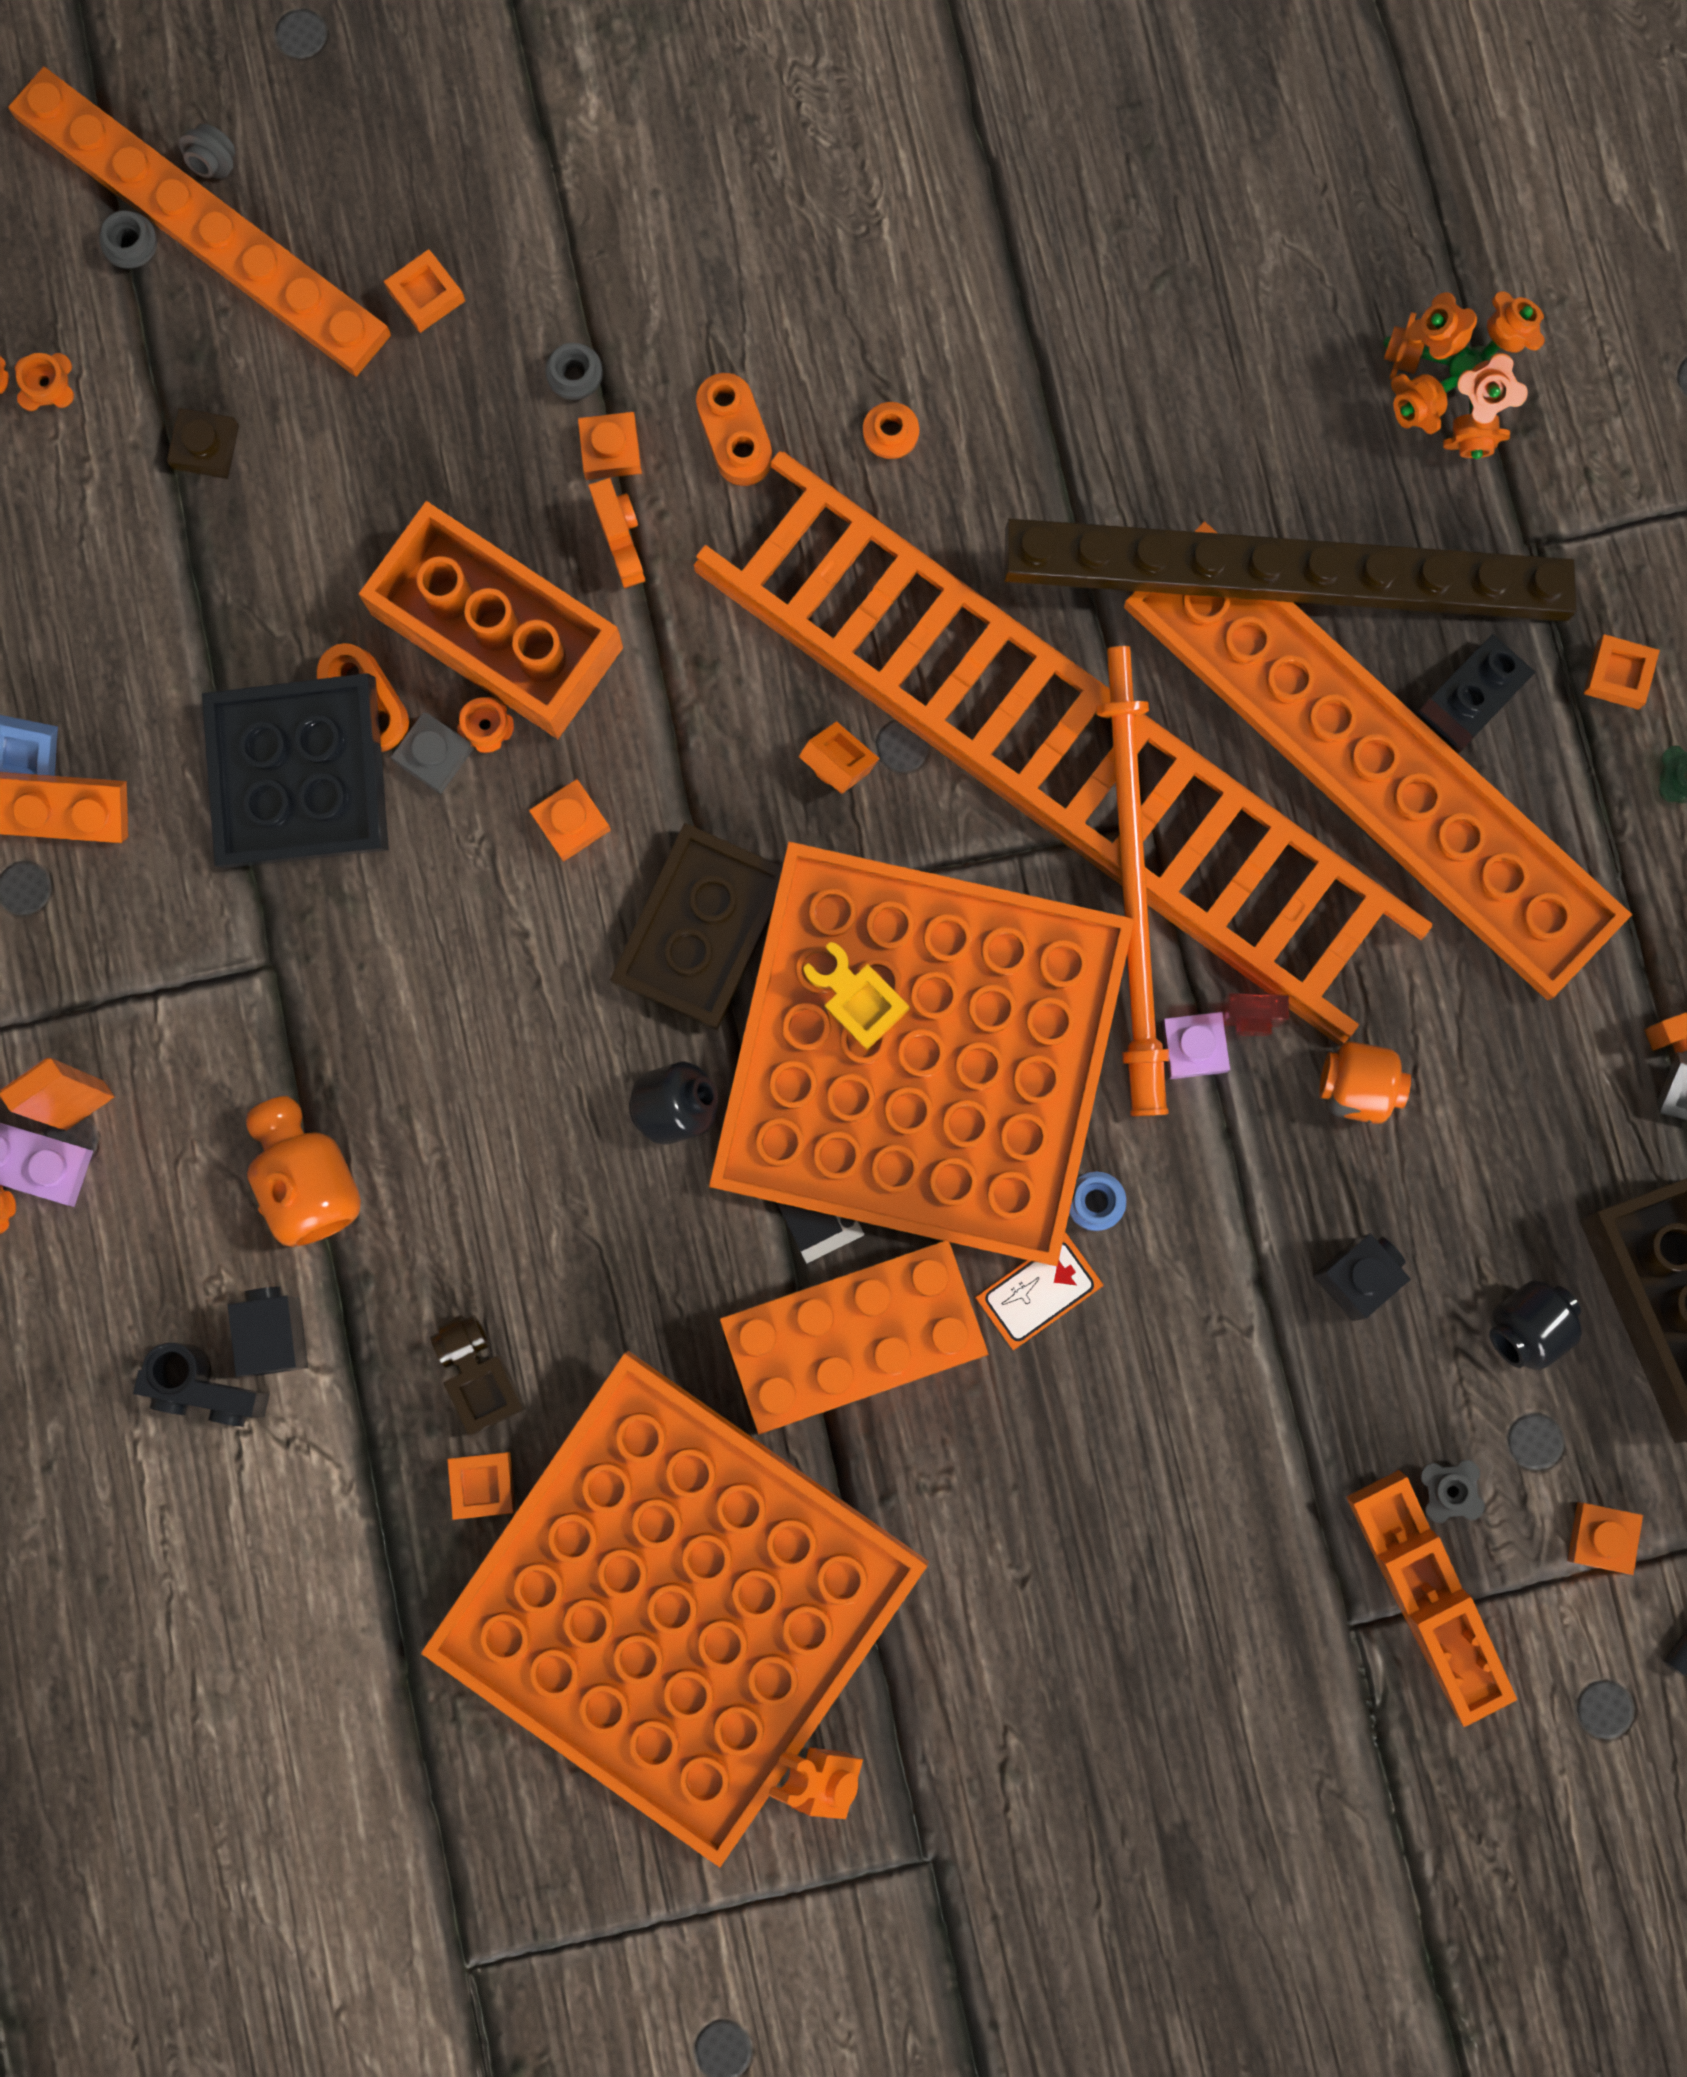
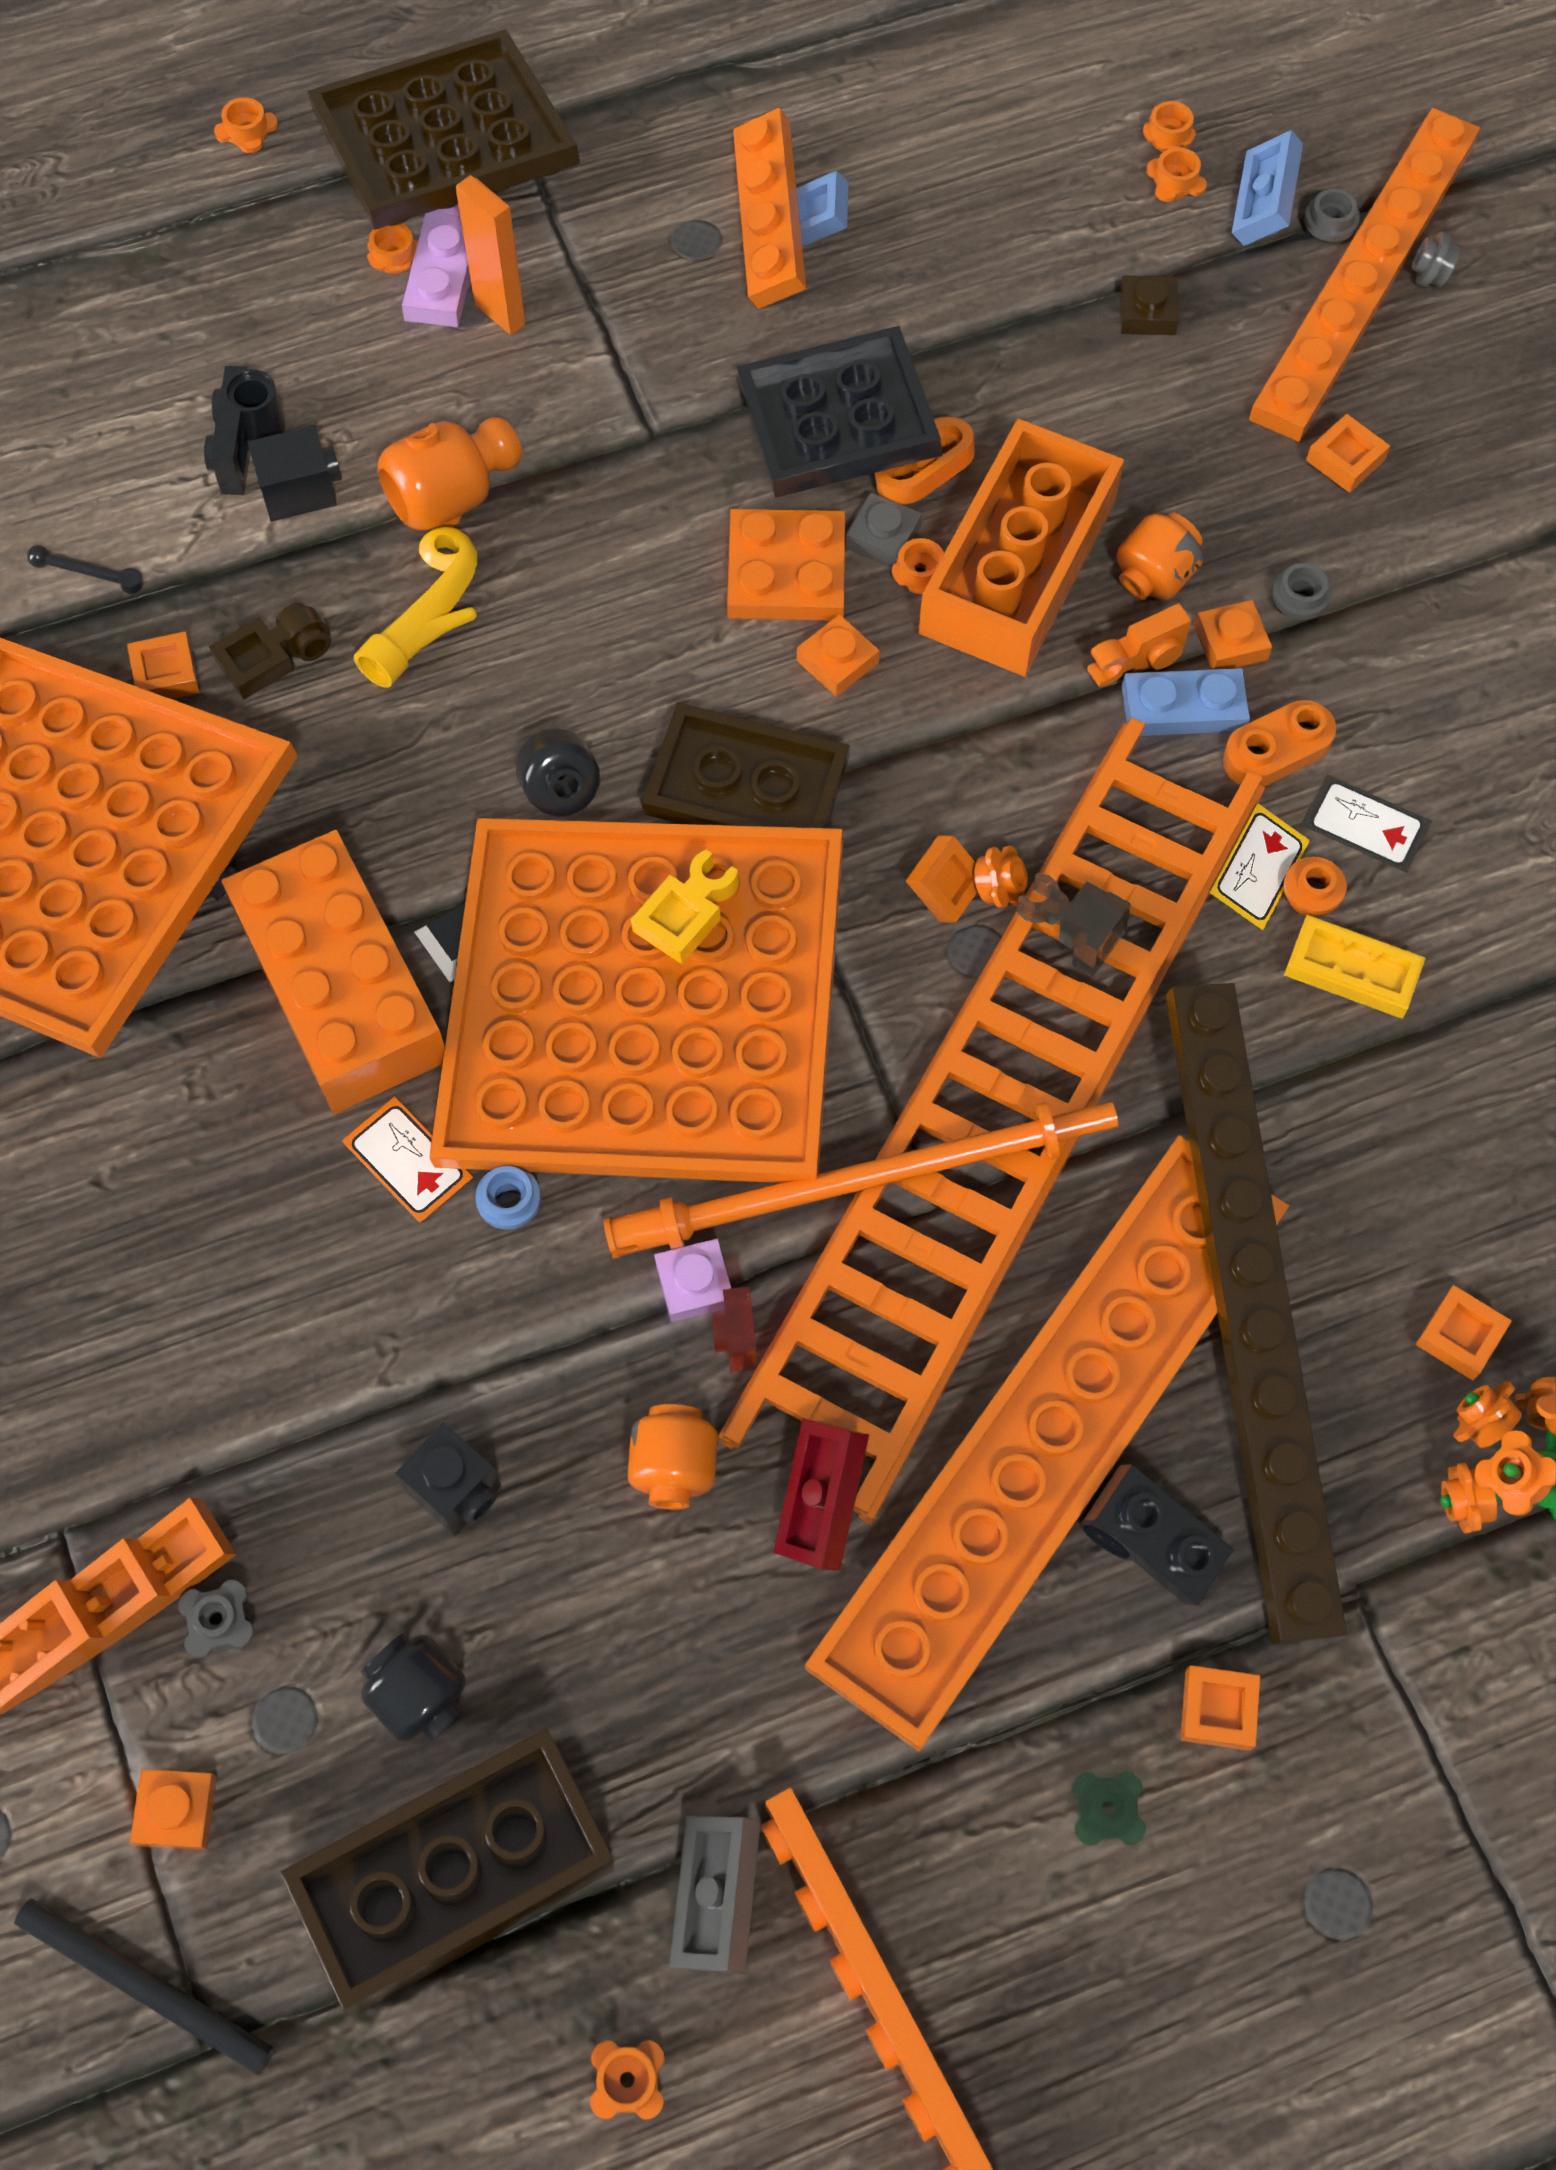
camera: 80 degrees right, 15 degrees down
none -> black hinge [27,545,144,594]
none -> yellow plant [354,526,477,688]
none -> orange plate [727,509,845,621]
none -> dark red plate [773,1418,869,1571]
none -> orange plate [974,845,1028,908]
none -> clear smoke piece [1017,873,1131,977]
none -> orange head [1116,512,1203,600]
none -> medium blue plate [1122,668,1250,736]
none -> white sticker [1209,803,1310,930]
none -> medium blue plate [1232,130,1303,246]
none -> yellow plate [1284,915,1426,1019]
none -> white sticker [1301,774,1432,873]
none -> orange plate [1415,1285,1512,1381]

